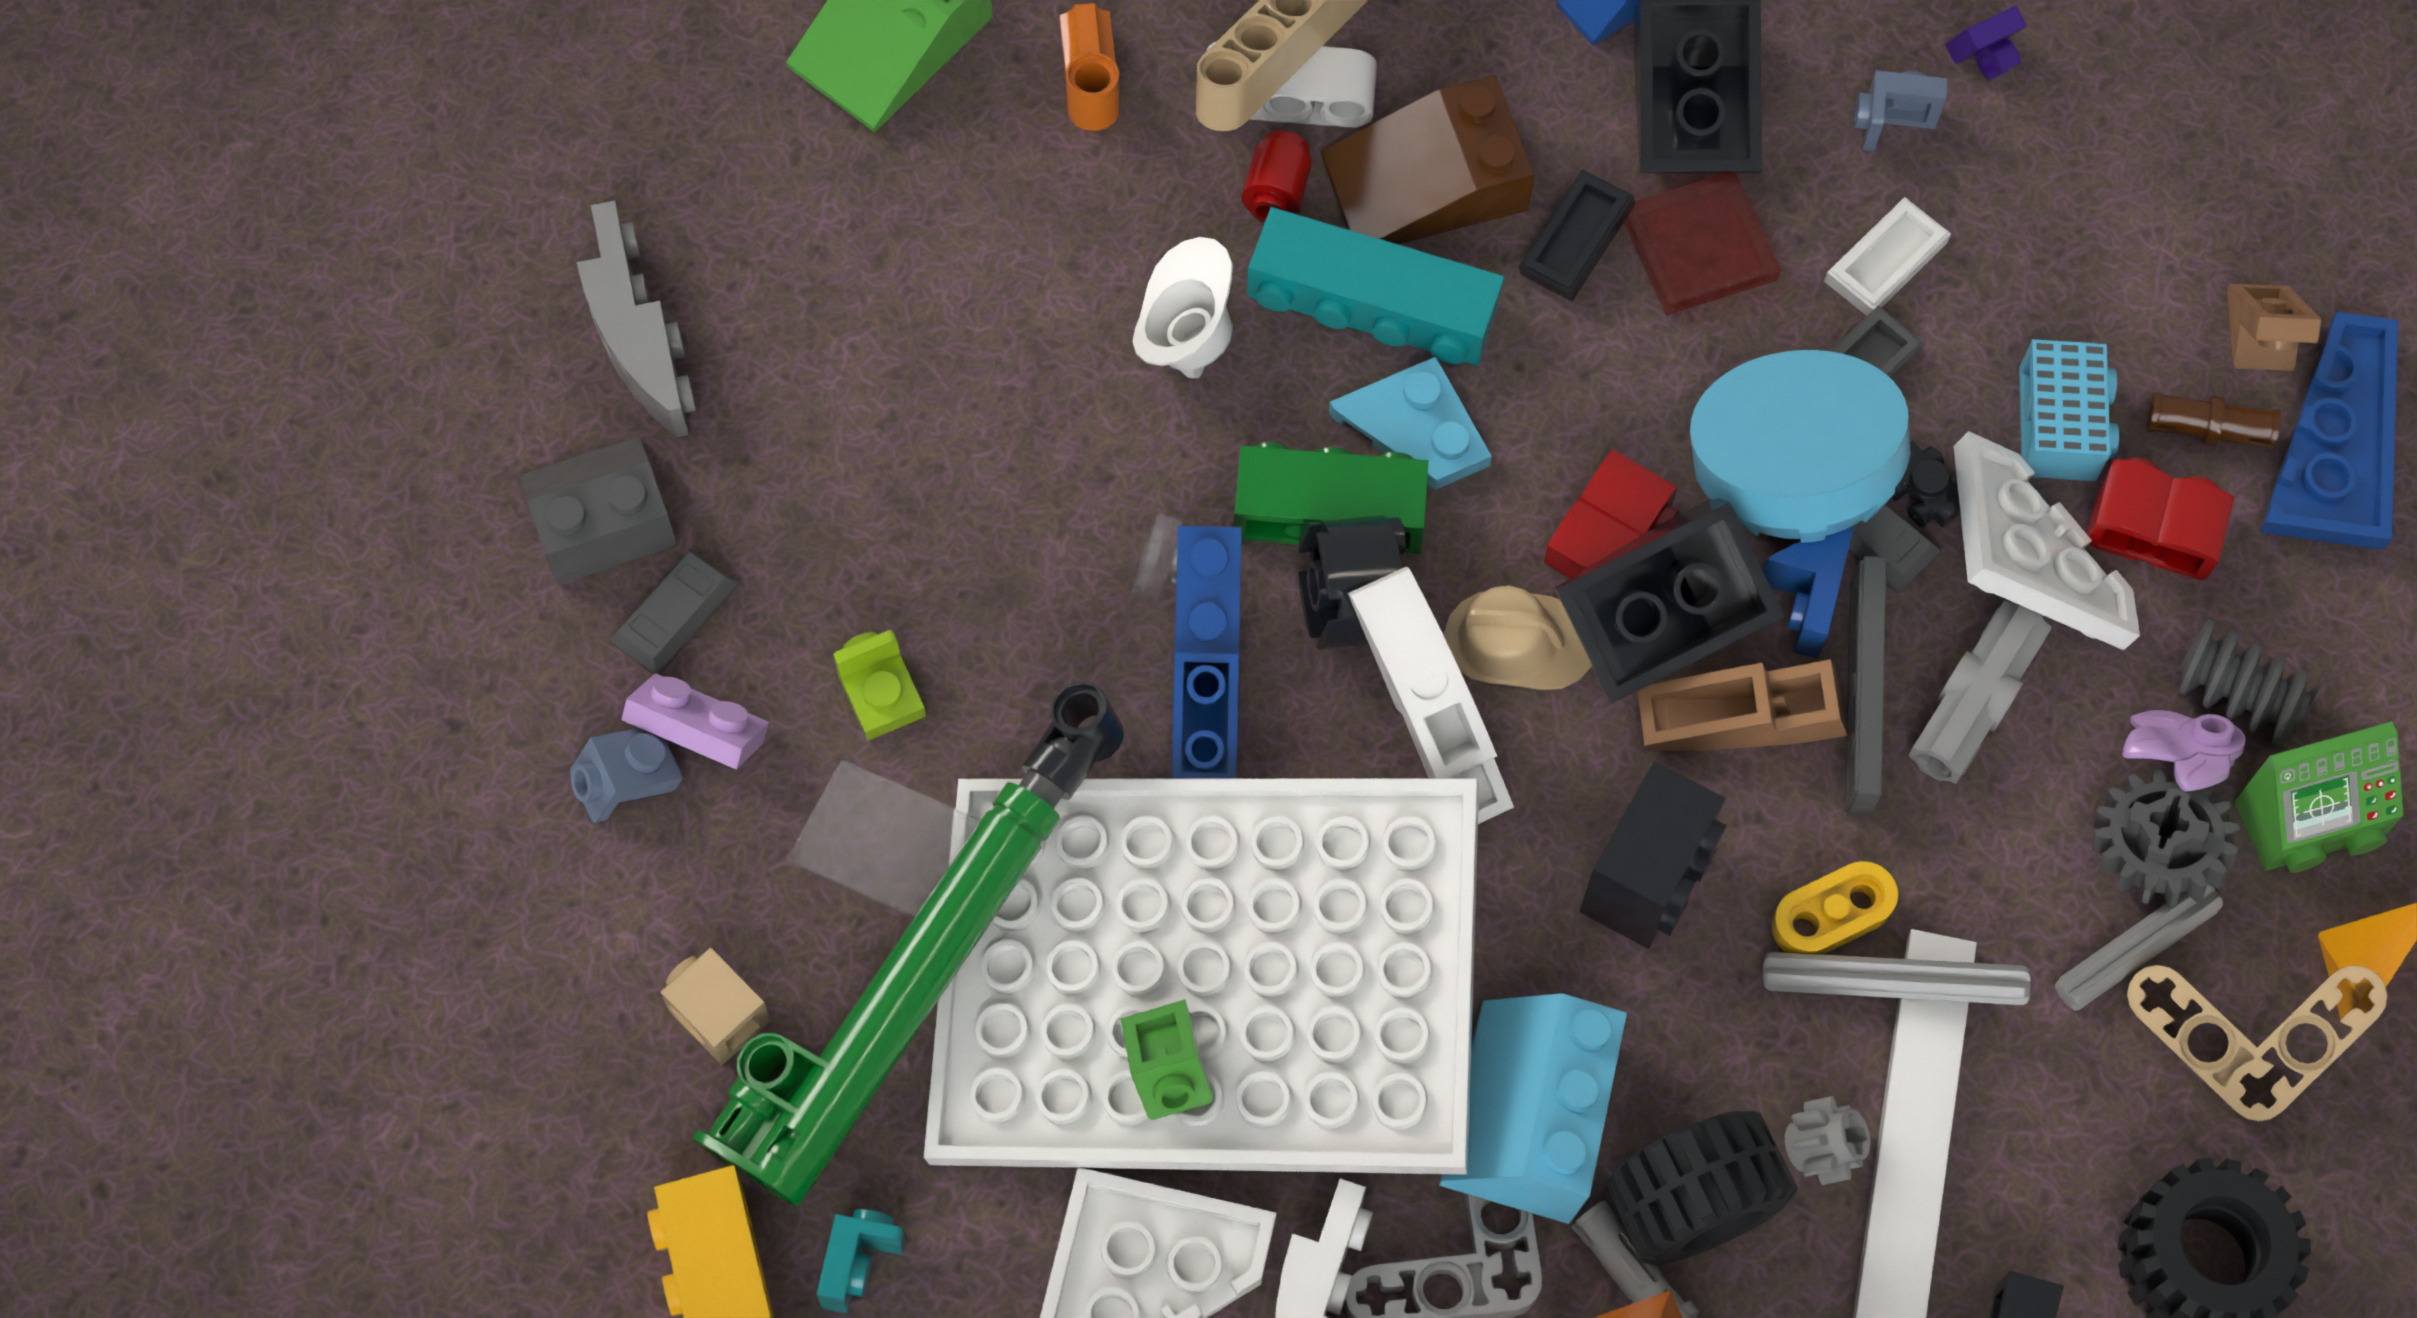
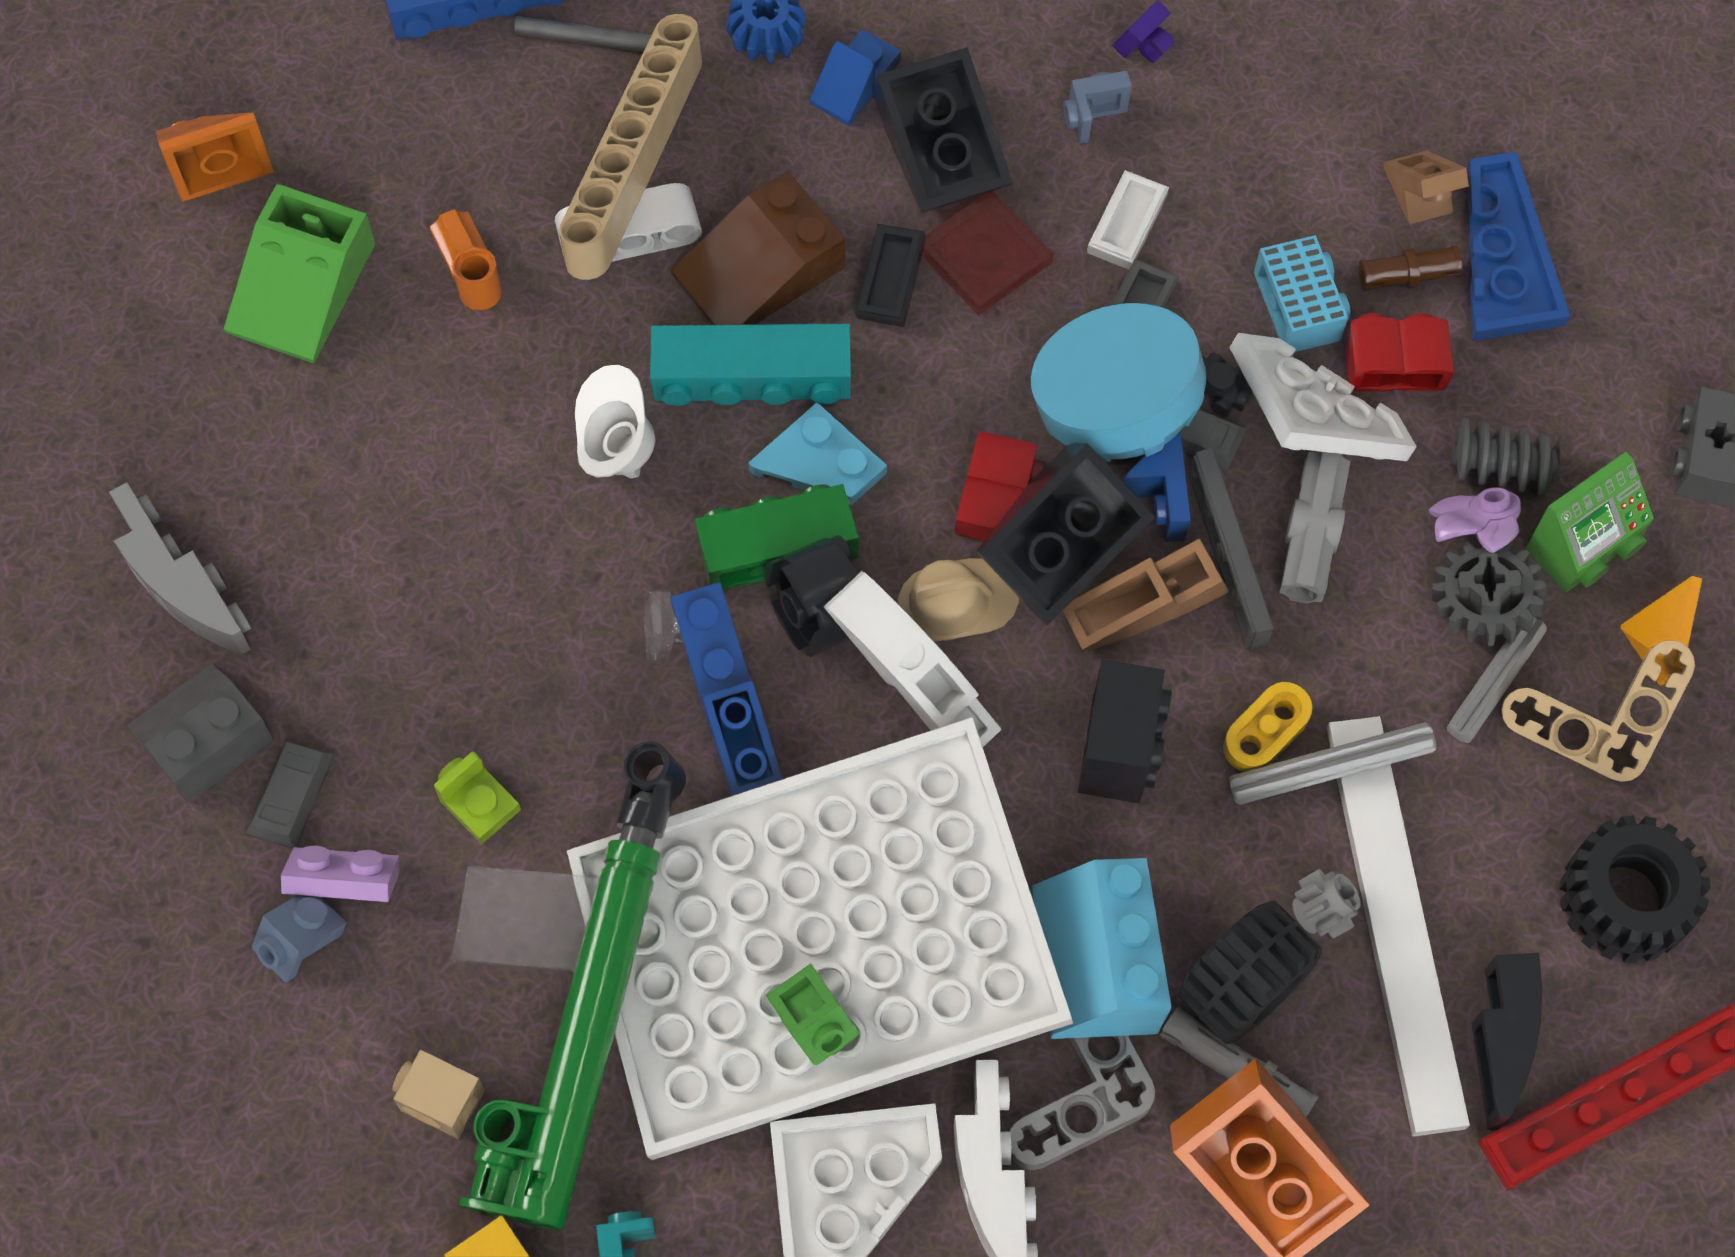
camera: 20 degrees left, 0 degrees up
red brick [1241,130,1312,222] -> none

